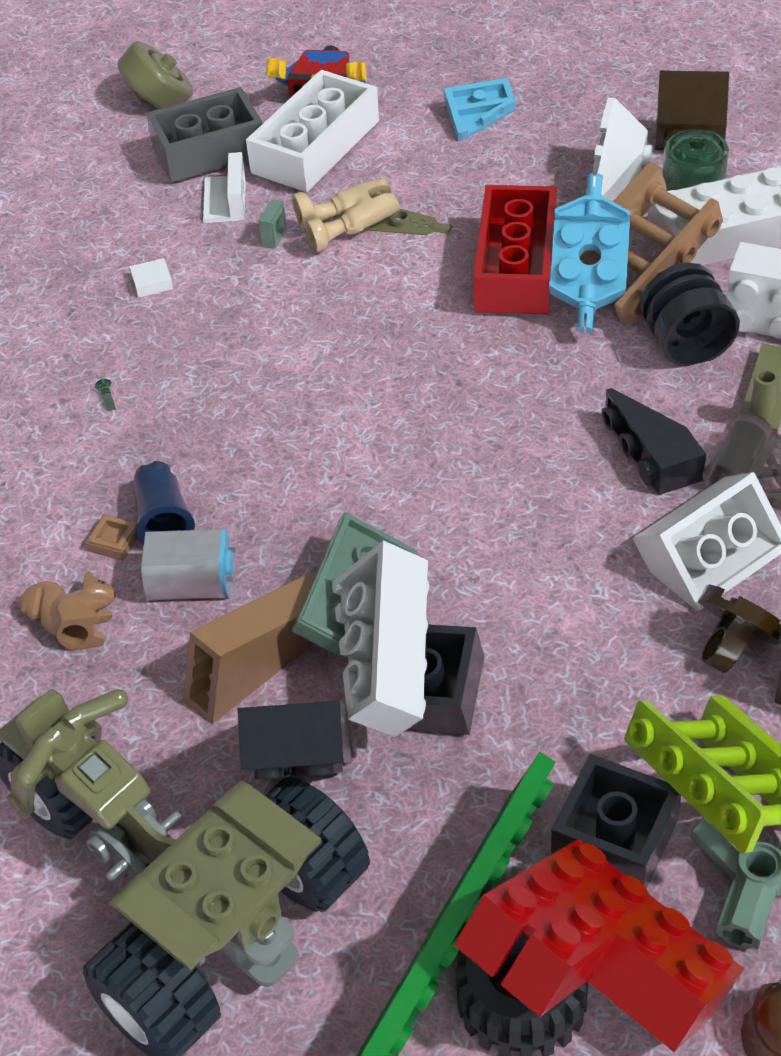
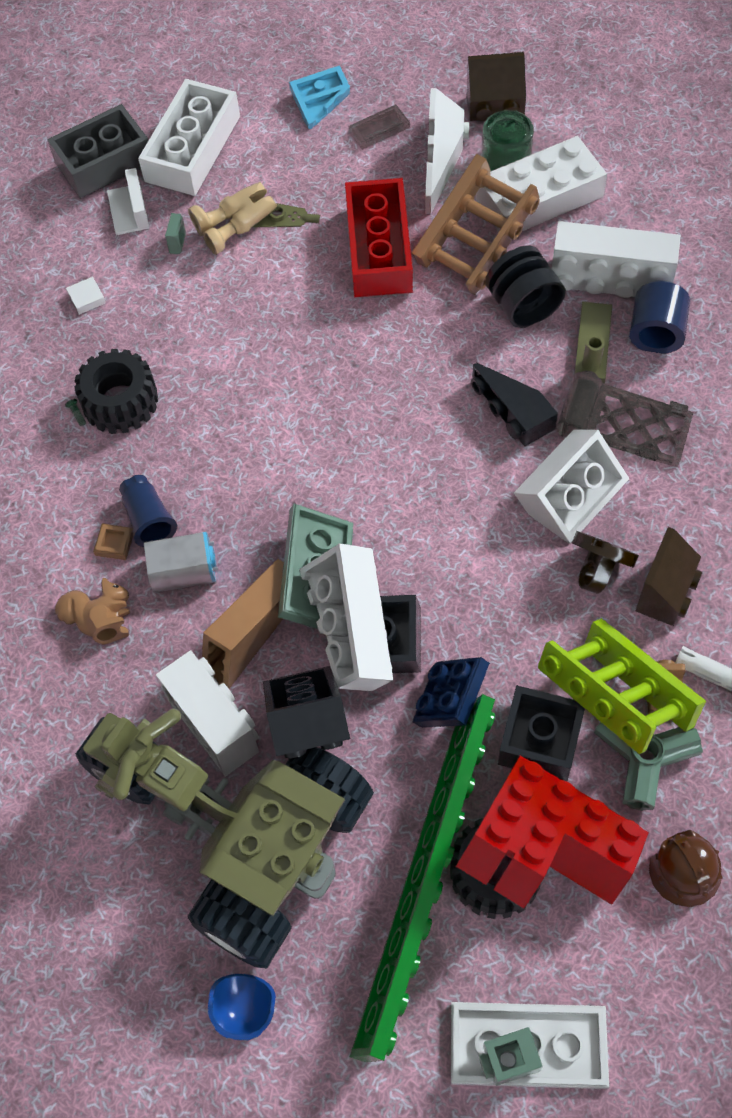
camera: 10 degrees left, 15 degrees up
olive wheel [117,41,193,109] -> none
torso [266,45,367,99] -> none
medium azure plate [549,173,631,333] -> none
none -> black tyre [74,349,158,434]
none -> white brick [156,650,259,777]
none -> clear smoke tile [348,104,410,149]
none -> dark blue tile [412,657,490,728]

